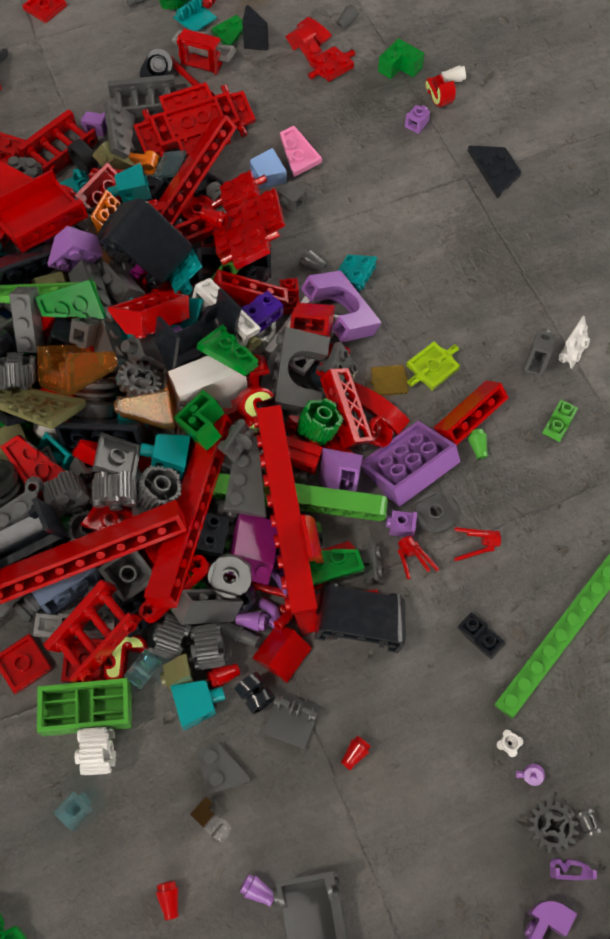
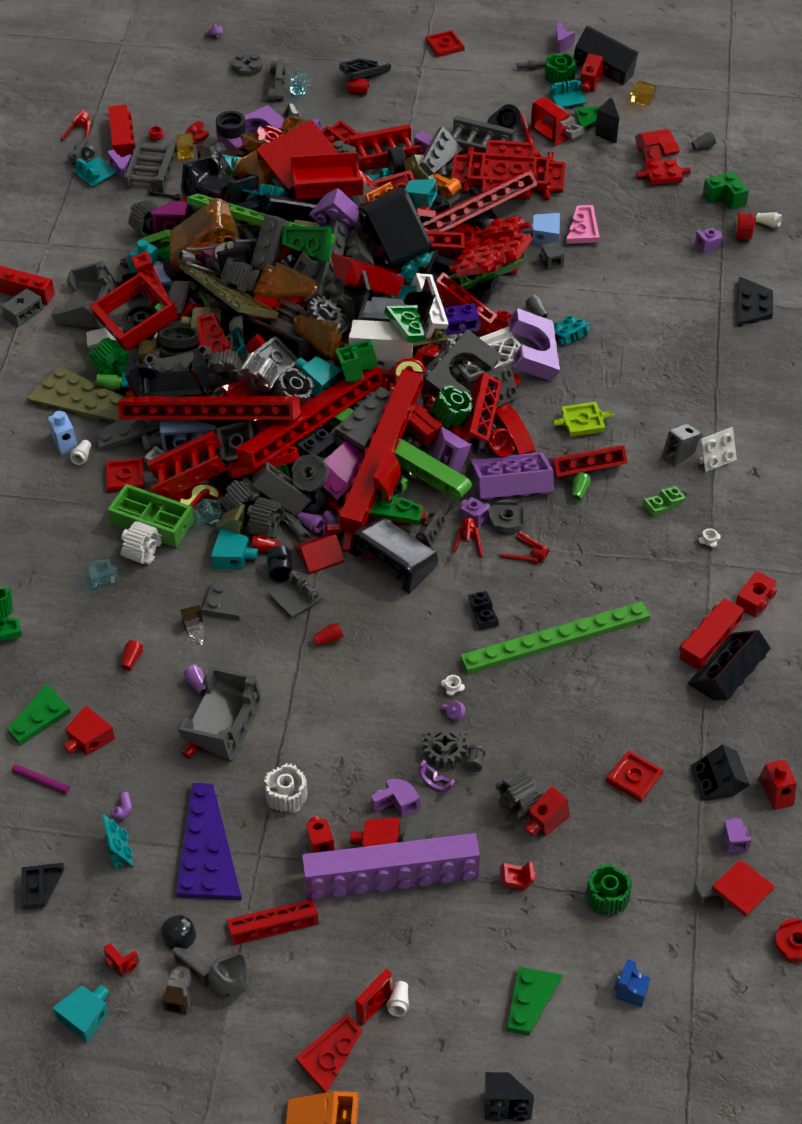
camera: 30 degrees right, 15 degrees down
clear light blue piece [153,151,186,178] -> none
red cone [199,208,228,229] -> none
dark grey hips [218,419,255,461] -> none
red slope [290,303,335,343] -> none
clear yellow piece [371,365,408,396] -> none

